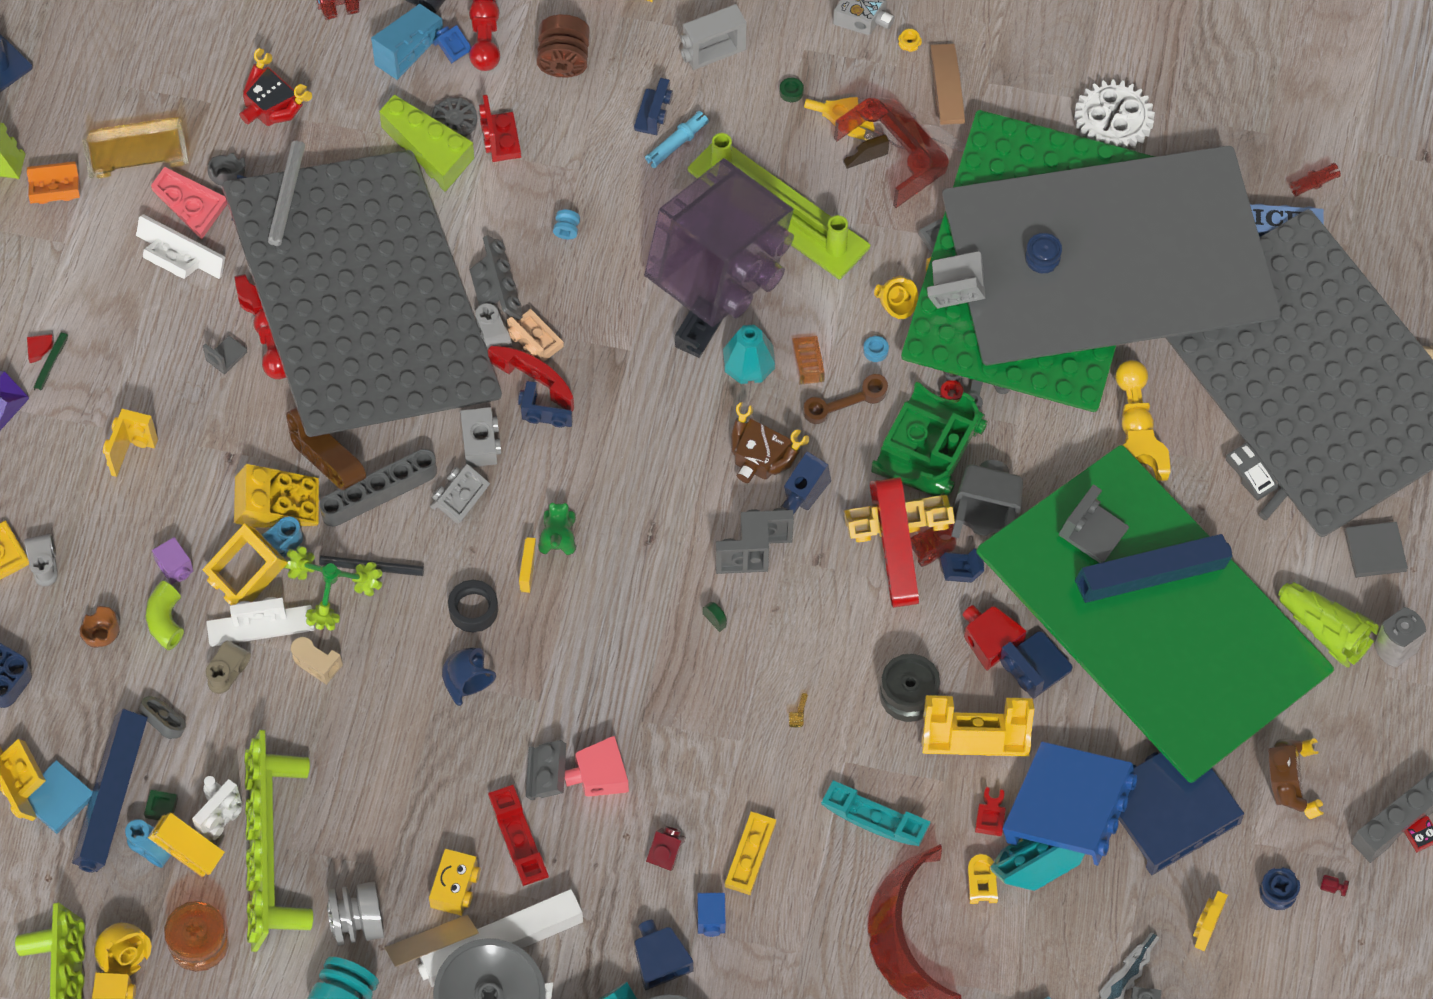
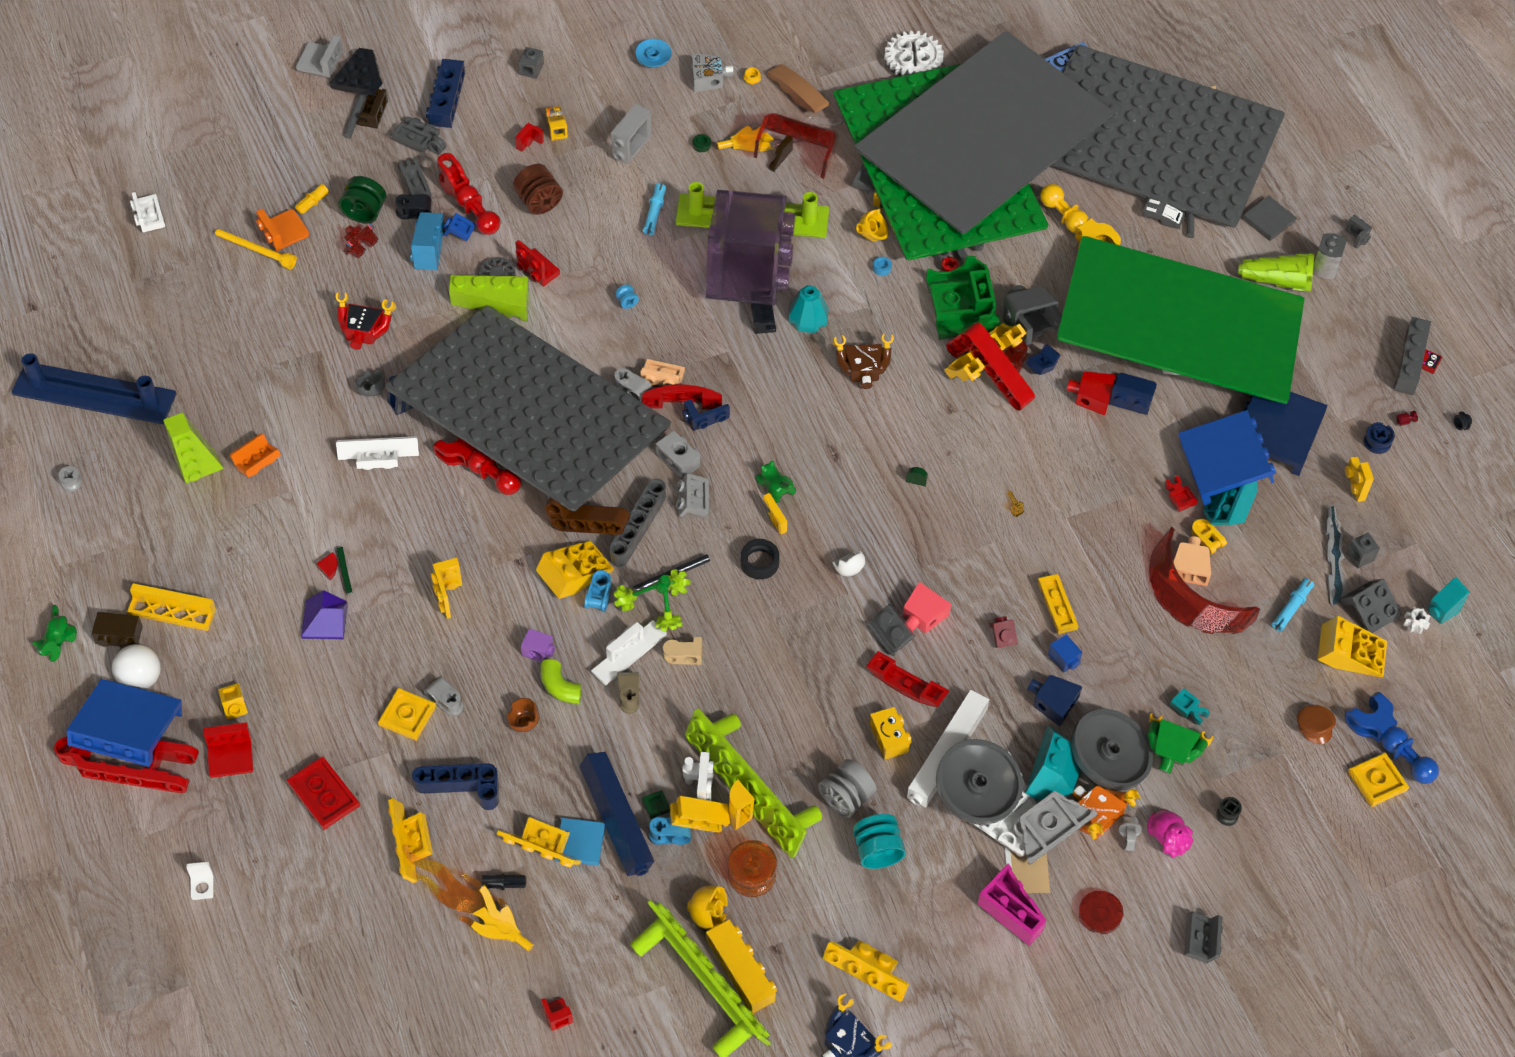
camera: 35 degrees left, 5 degrees down
clear yellow windscreen [82,117,189,179] -> none
dark grey plate [138,696,186,739] -> none
coral wing [151,167,227,240] -> none
yellow window [202,524,288,605] -> none
dark grey bracket [203,336,247,375] -> none
light grey axle [268,140,305,246] -> none
tan sticker [385,914,479,967] -> none
dark blue piece [442,647,496,706] -> none
dark grey bracket [469,235,523,320] -> none
dark blue bracket [634,78,673,136] -> none
dark grey bracket [716,508,794,574] -> none
dark blue torso [780,451,831,515] -> none
clear orange slope [792,336,825,385] -> none
reddish brown piece [803,374,888,424] -> none
teal slope [821,780,931,846] -> none
pearl dark grey wheel [880,654,940,722] -> none
yellow bracket [921,695,1035,756] -> none
light grey bracket [927,251,986,308] -> none
dark blue wheel [1025,233,1062,273] -> none
dark grey bracket [1059,484,1129,563] -> none
dark blue brick [1075,534,1233,603] -> none
reddish brown torso [1268,738,1324,819] -> none
clear red pin [1289,162,1341,197] -> none
none -> yellow brick [729,780,755,830]
none -> white hair [832,551,865,577]
none -> light nougat torso [1169,536,1211,586]
none -> black plate [1453,411,1472,430]

